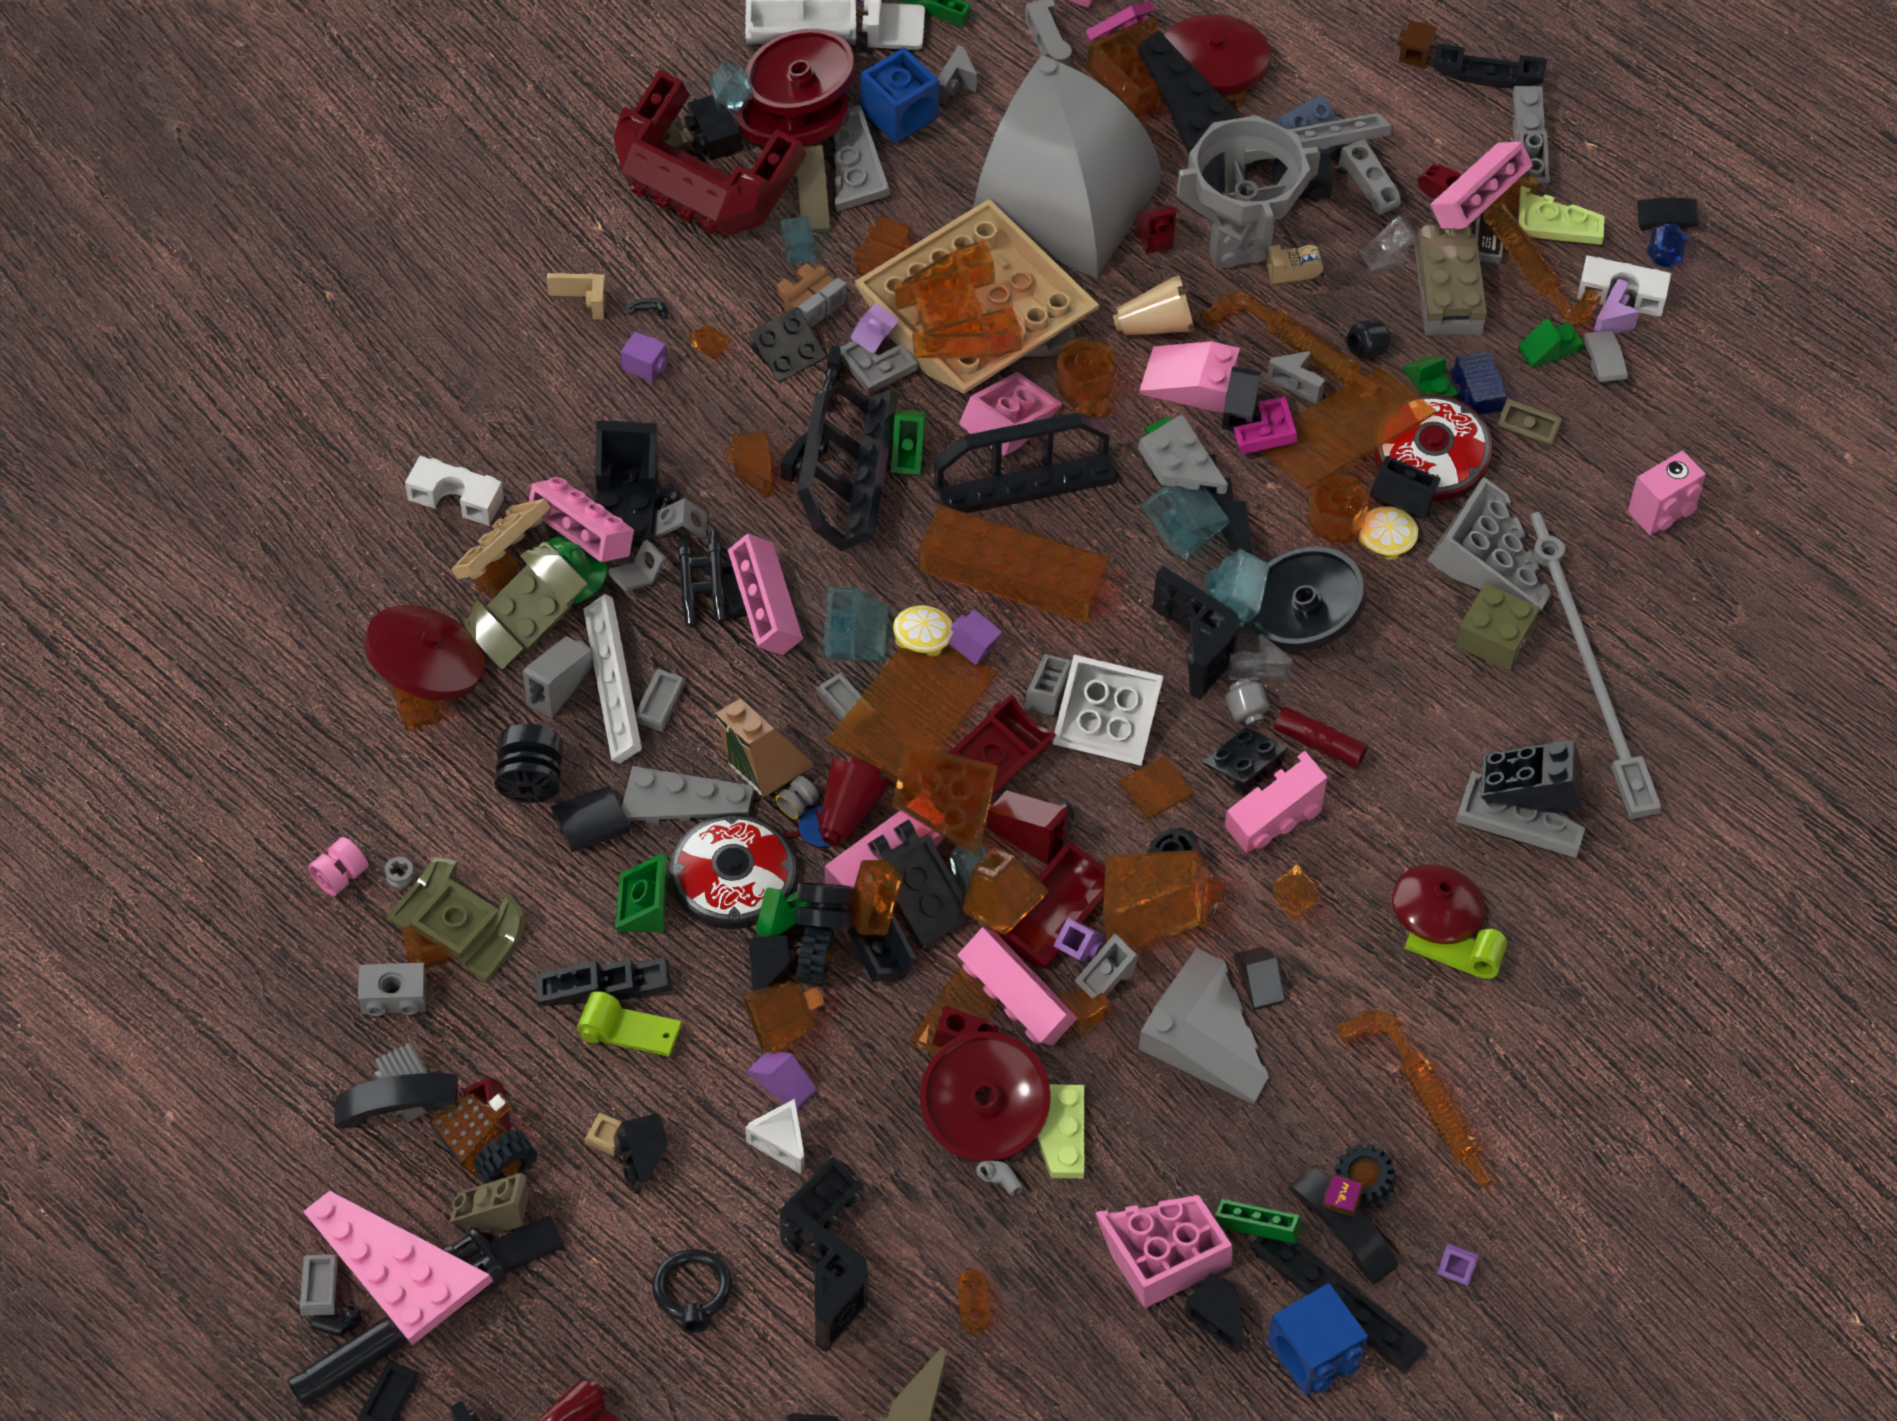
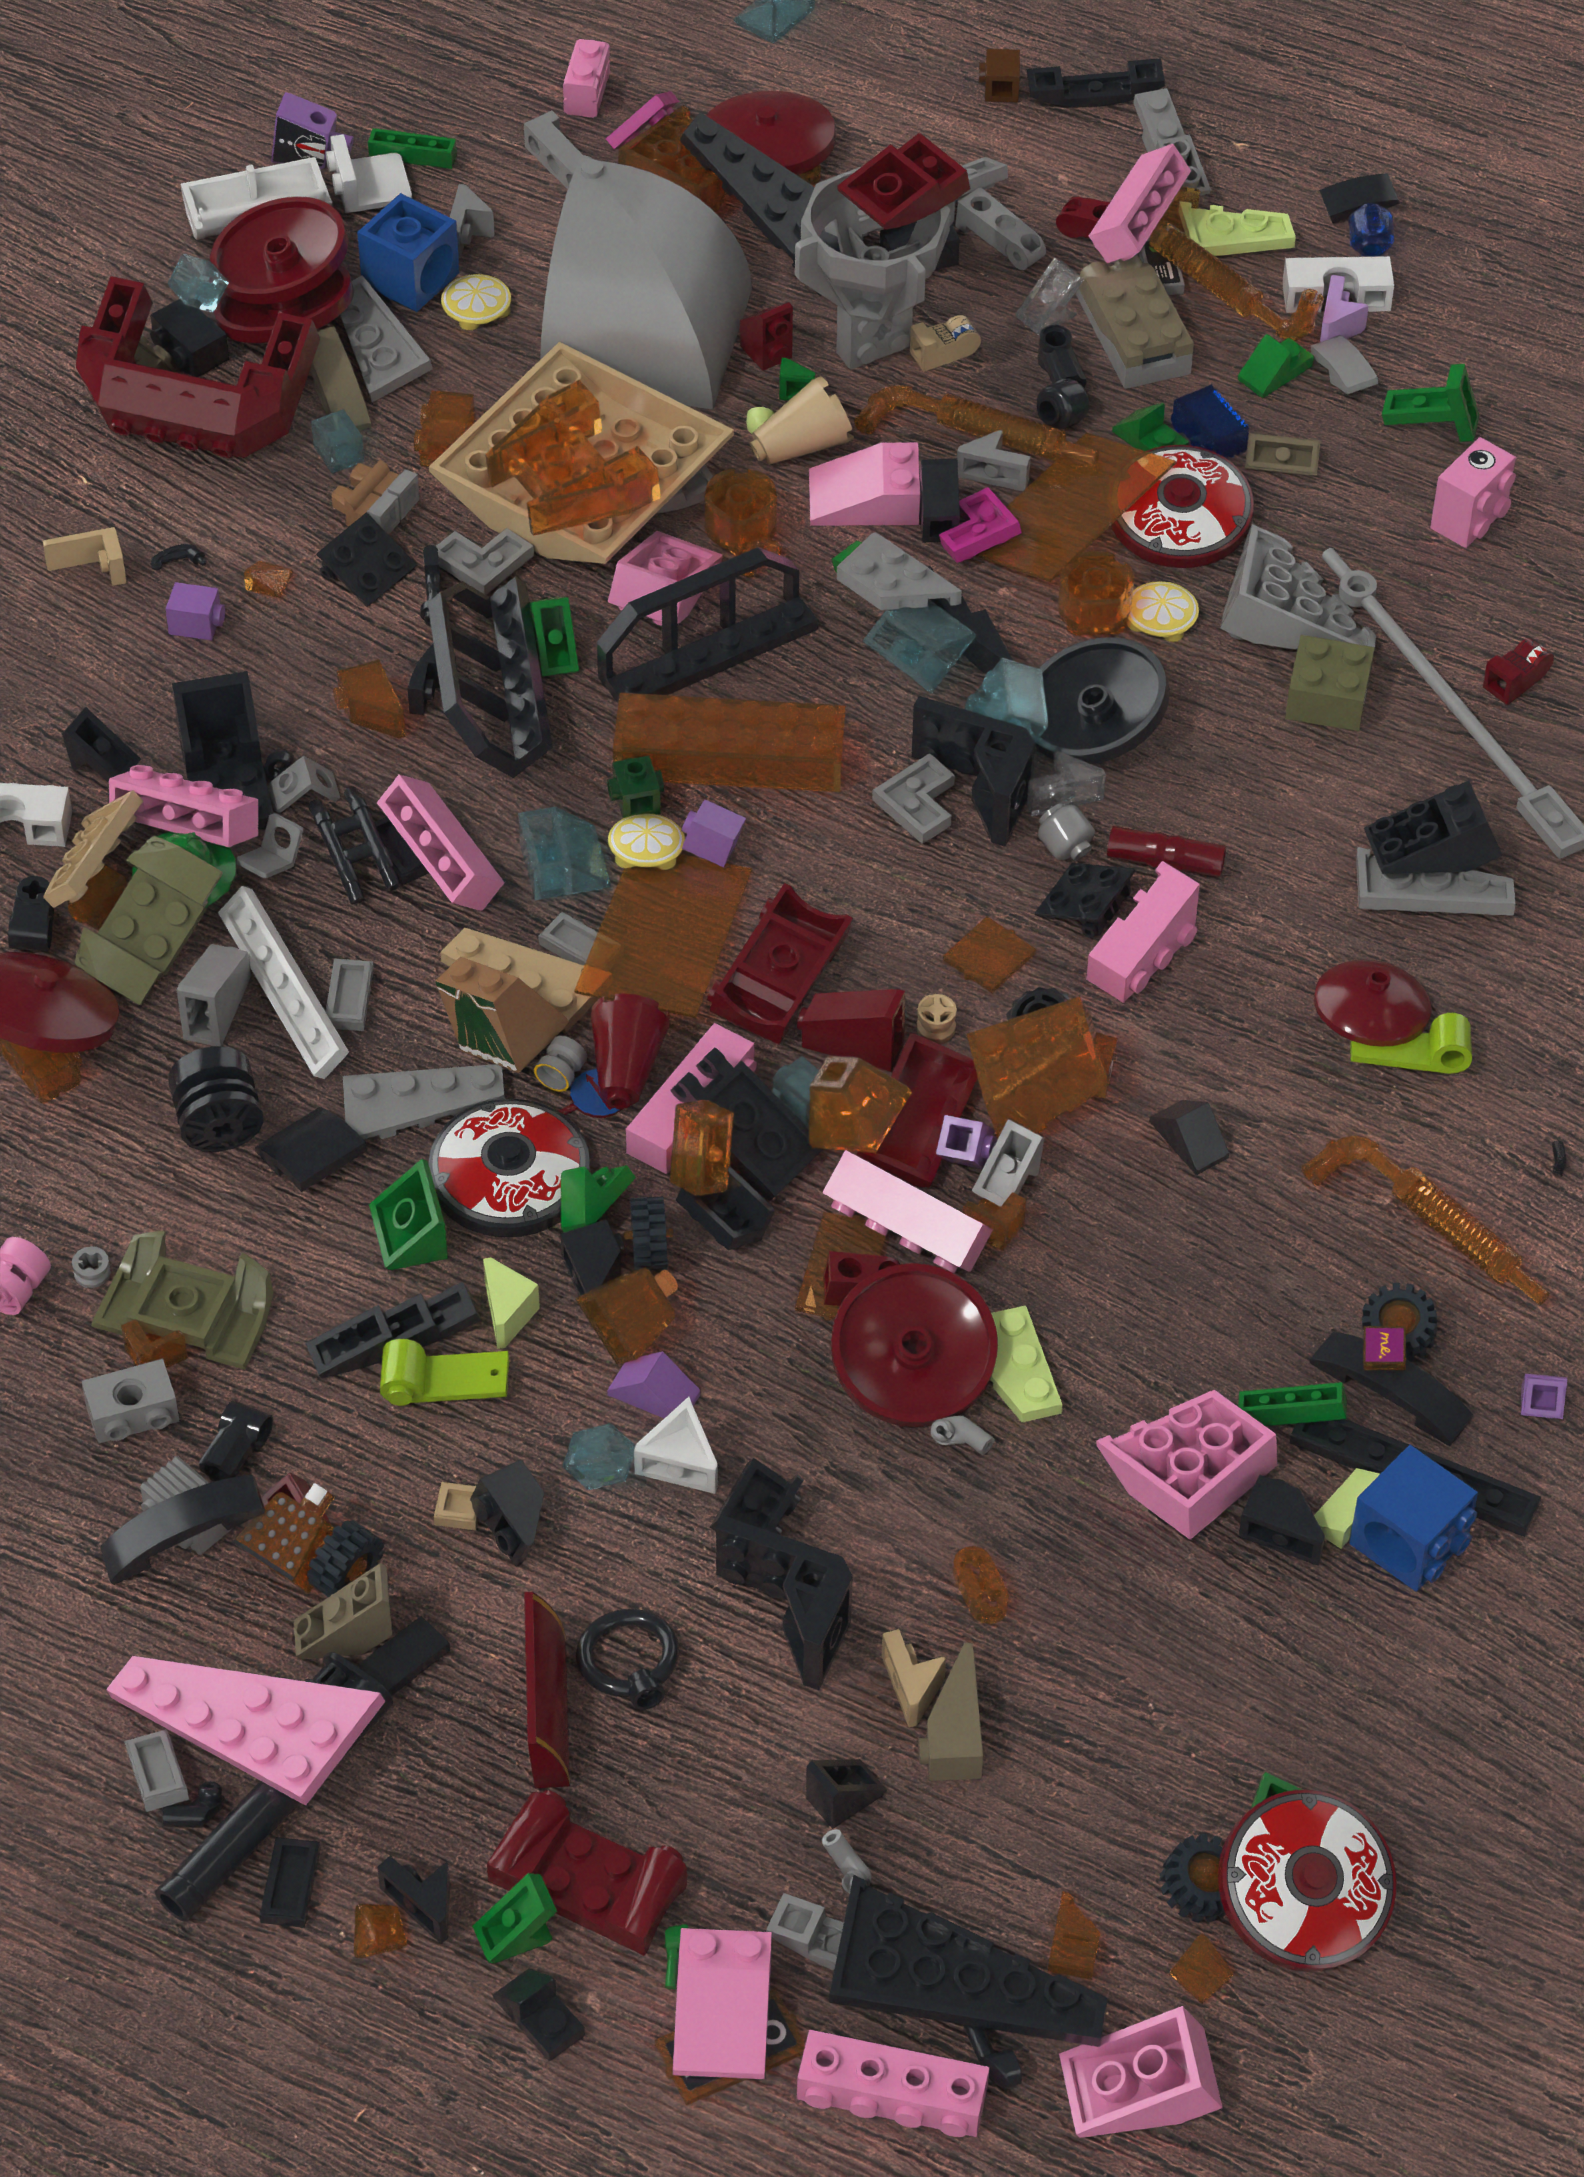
camera: 15 degrees left, 5 degrees down
black wheel [795,882,856,928] -> none
lavender slope [850,303,899,354] -> none
clear orange wedge [892,744,998,856] -> none
light grey slope [1025,654,1072,716] -> none
white slope [1053,655,1164,766] -> none
light grey slope [1139,948,1269,1105] -> none
clear orange panel [1273,864,1318,920] -> none
black brick [1369,456,1441,518] -> none
none -> black piece [8,876,55,951]
none -> black slope [62,707,141,783]
none -> black piece [199,1400,273,1482]
none -> dish [441,274,511,330]
none -> tan wing [441,928,613,1033]
none -> yellowish green slope [483,1258,540,1349]
none -> dark red slope [524,1592,570,1789]
none -> clear light blue brick [562,1423,636,1490]
none -> dark green brick [607,755,664,818]
none -> yellowish green hinge [746,407,774,434]
none -> green slope [779,357,816,400]
none -> dark red slope [837,132,970,229]
none -> light grey plate [872,753,955,844]
none -> tan slope [882,1629,946,1728]
none -> tan wheel [916,994,957,1044]
none -> black piece [1037,324,1086,388]
none -> yellowish green slope [1314,1468,1380,1549]
none -> green bracket [1382,364,1480,442]
none -> dark red leg [1483,638,1554,705]
none -> black leg [1552,1140,1566,1177]

